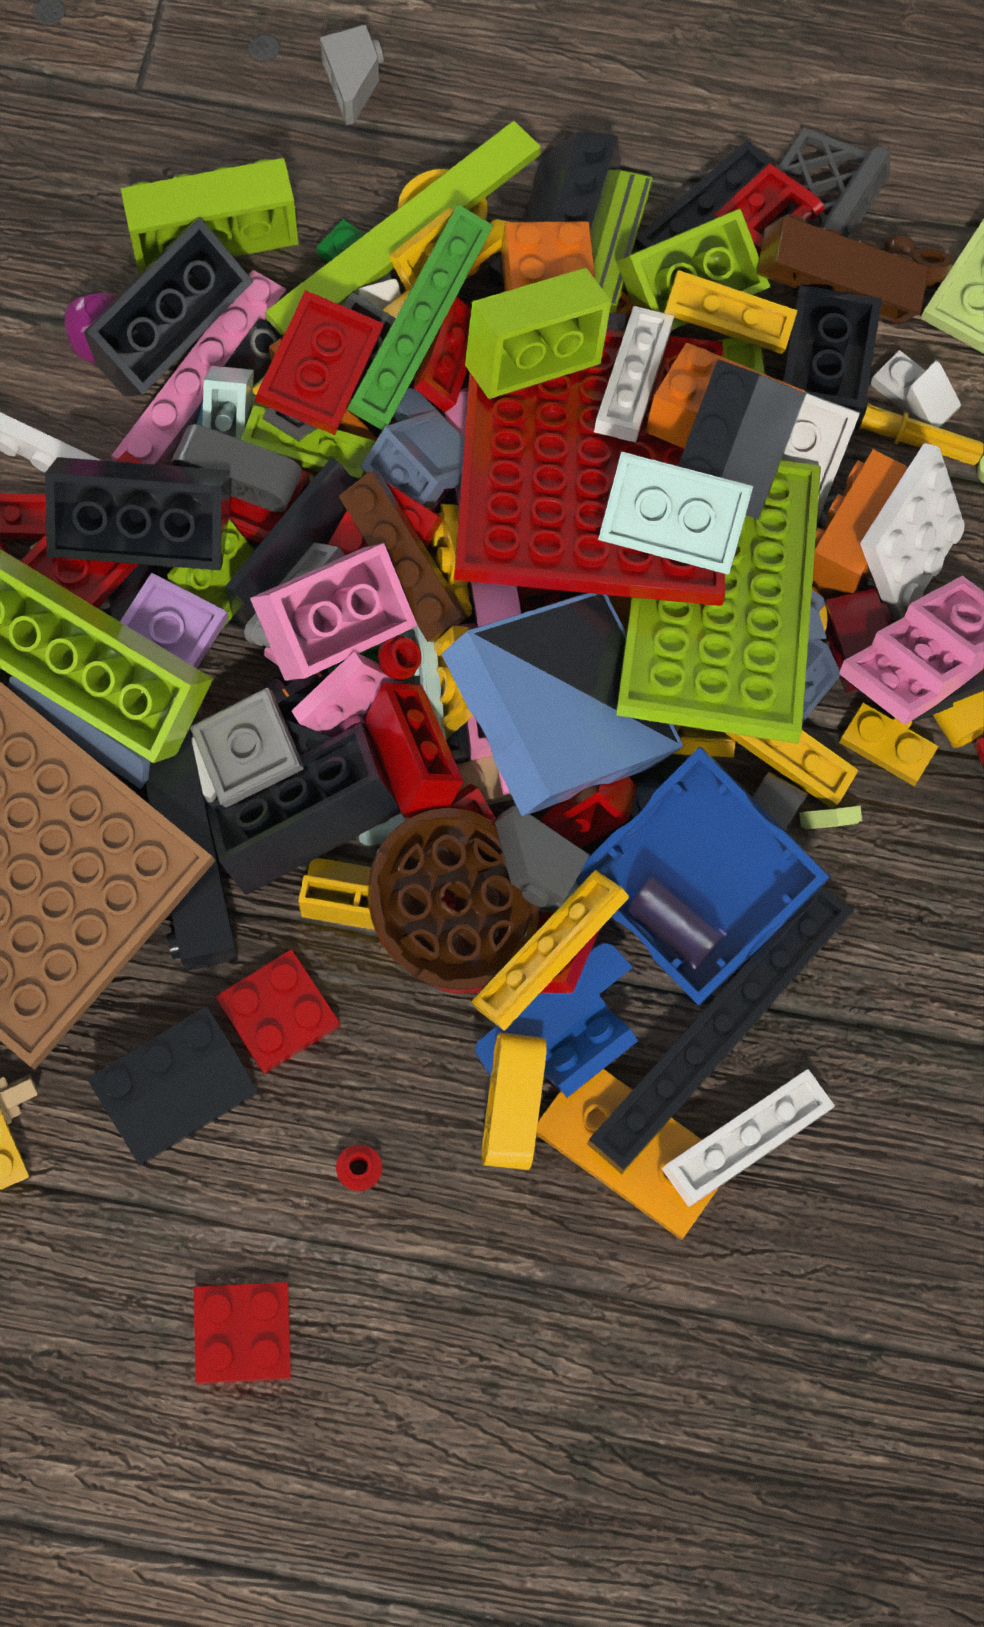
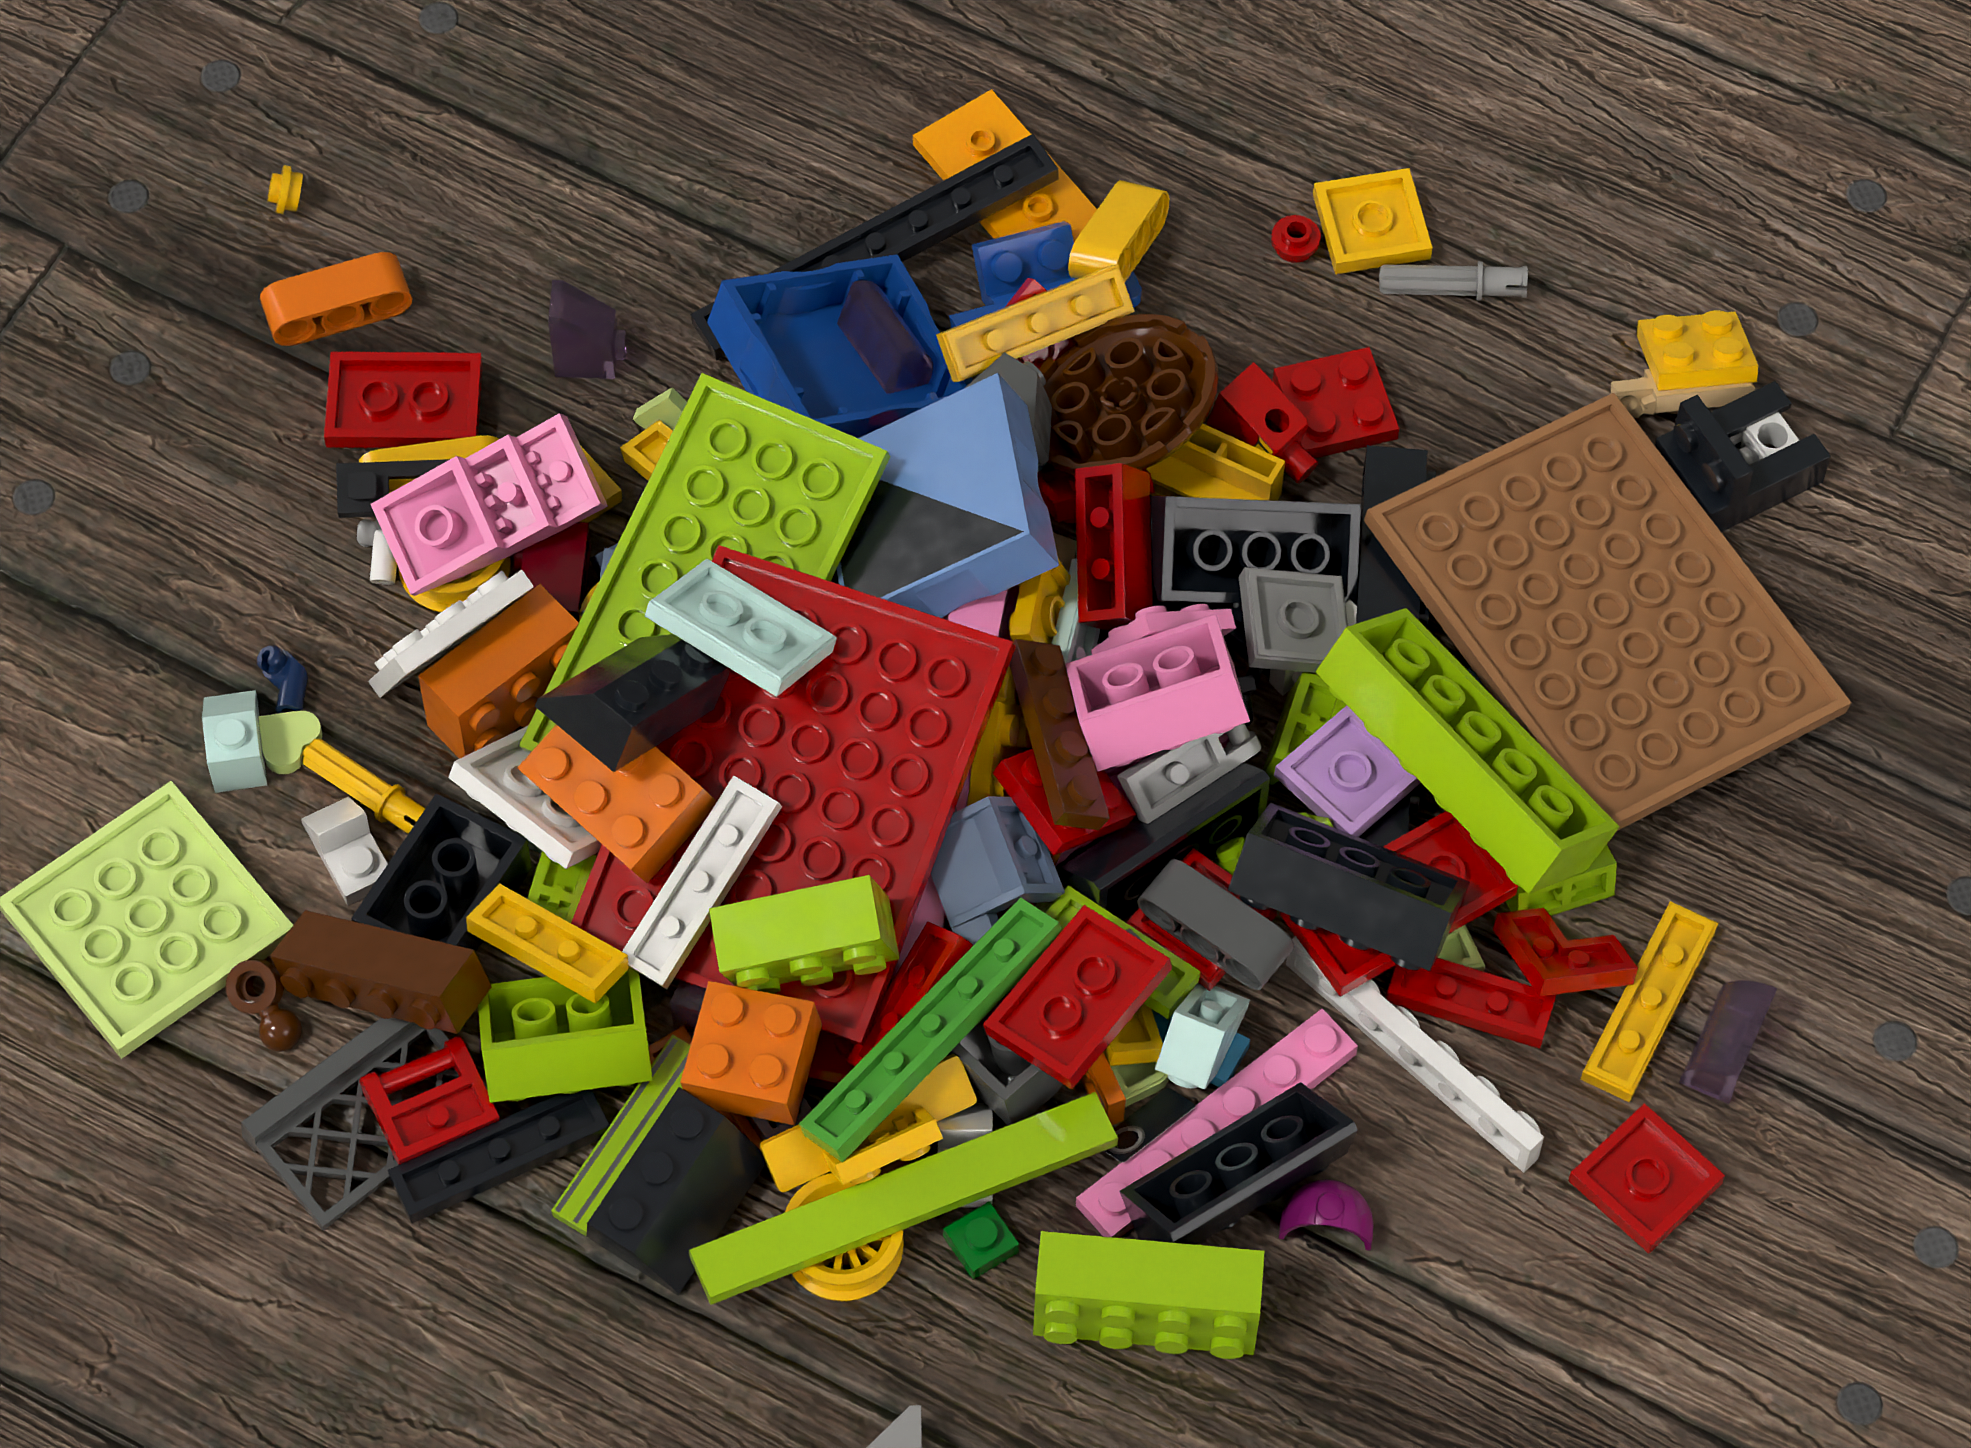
camera: 160 degrees left, 10 degrees down
black slope [87,1006,258,1166] -> none
red plate [194,1282,292,1385] -> none
red plate [378,635,421,680] -> none
white plate [662,1069,835,1207] -> none
none -> clear purple slope [548,280,627,379]
none -> red torso [1206,362,1319,484]
none -> lime hinge [1263,672,1346,785]
none -> yellow plate [1313,168,1433,275]
none -> light grey axle [1379,261,1528,301]

